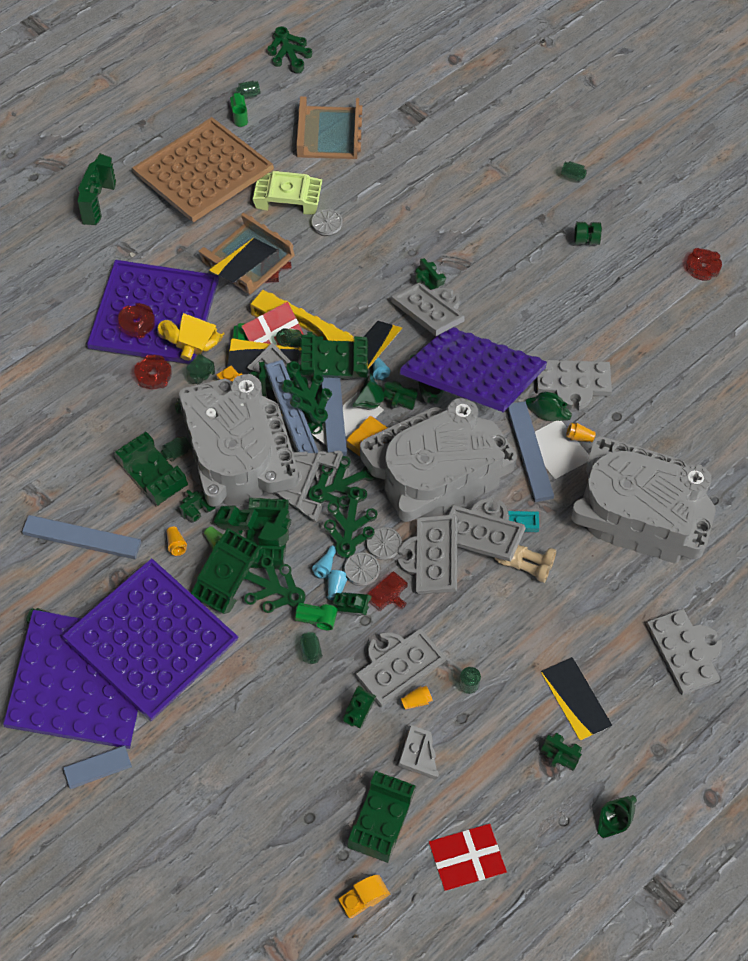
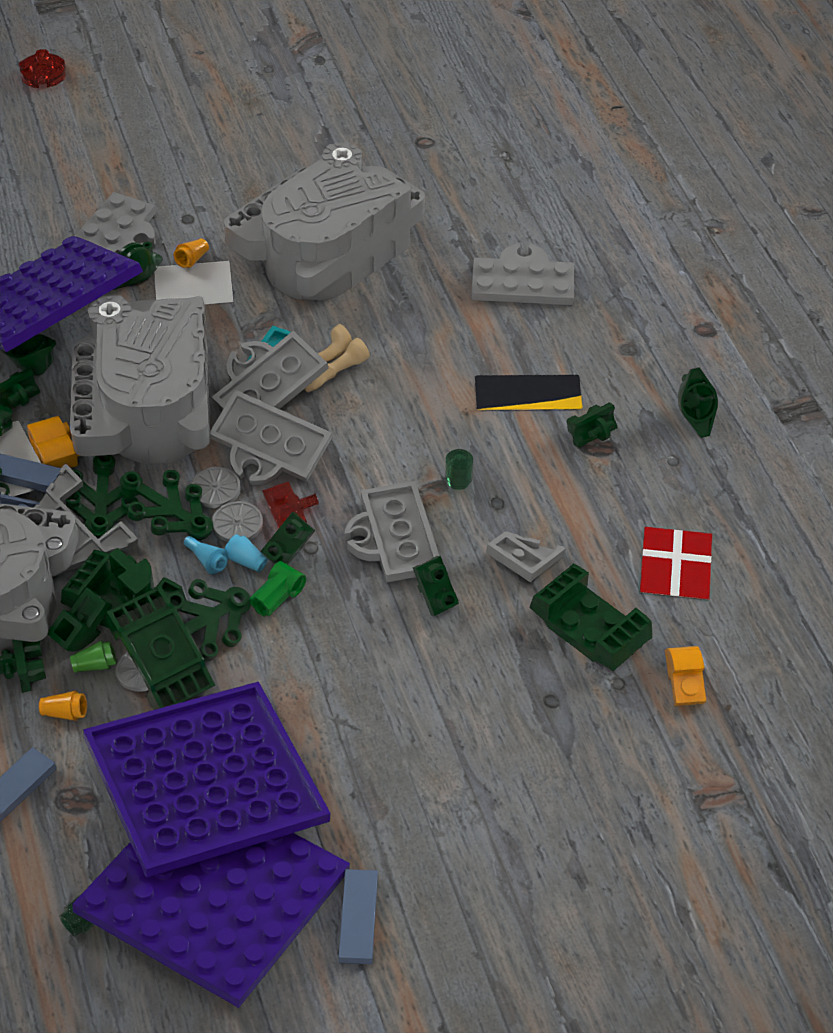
camera: 65 degrees left, 10 degrees down
clear green brick [299,632,323,664] -> none
light orange cone [400,685,433,710] -> none
sand blue tile [507,401,554,502] -> none

